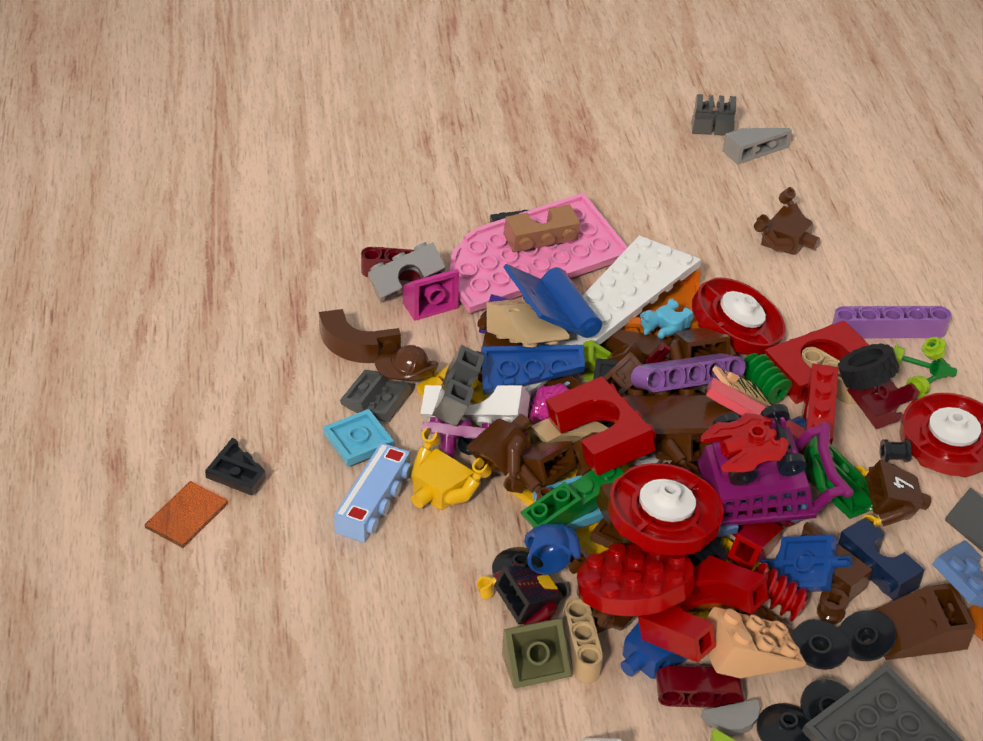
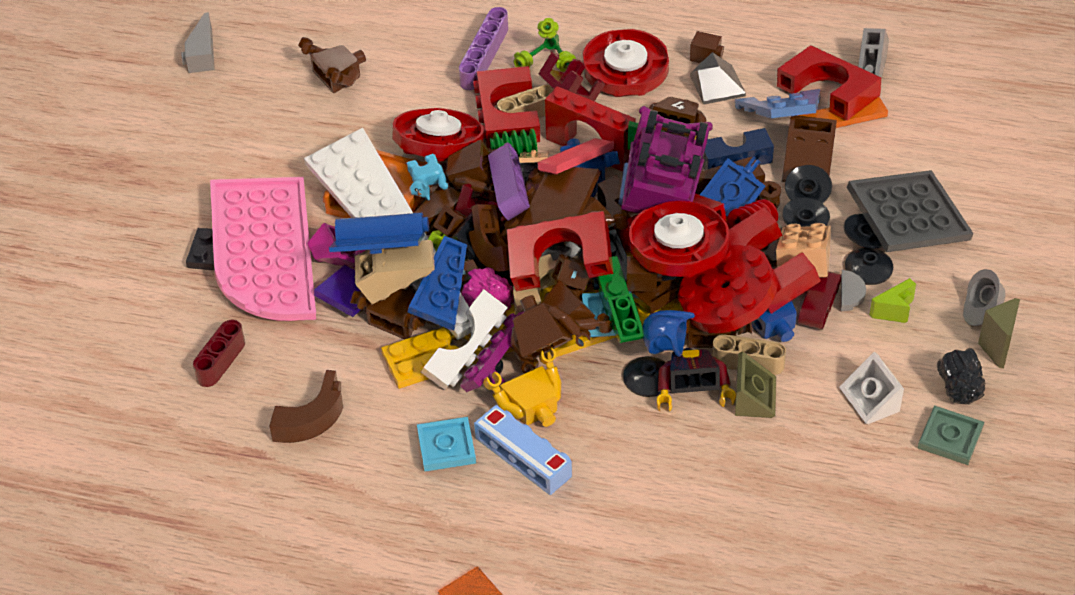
camera: 65 degrees left, 5 degrees up
black wing [205,438,266,496] -> none
dark grey slope [340,370,412,422] -> none
light grey arch [368,242,446,303] -> none
reddish brown hat [375,345,439,381] -> none
dark pink slope [403,269,459,321] -> none
dark grey arch [432,345,485,427] -> none
medium nougat arch [503,204,581,252] -> none
dark grey legs [691,94,736,136] -> none
red piece [700,413,788,472] -> none
black tyre [838,343,899,390] -> none
black bush [880,439,912,462] -> none

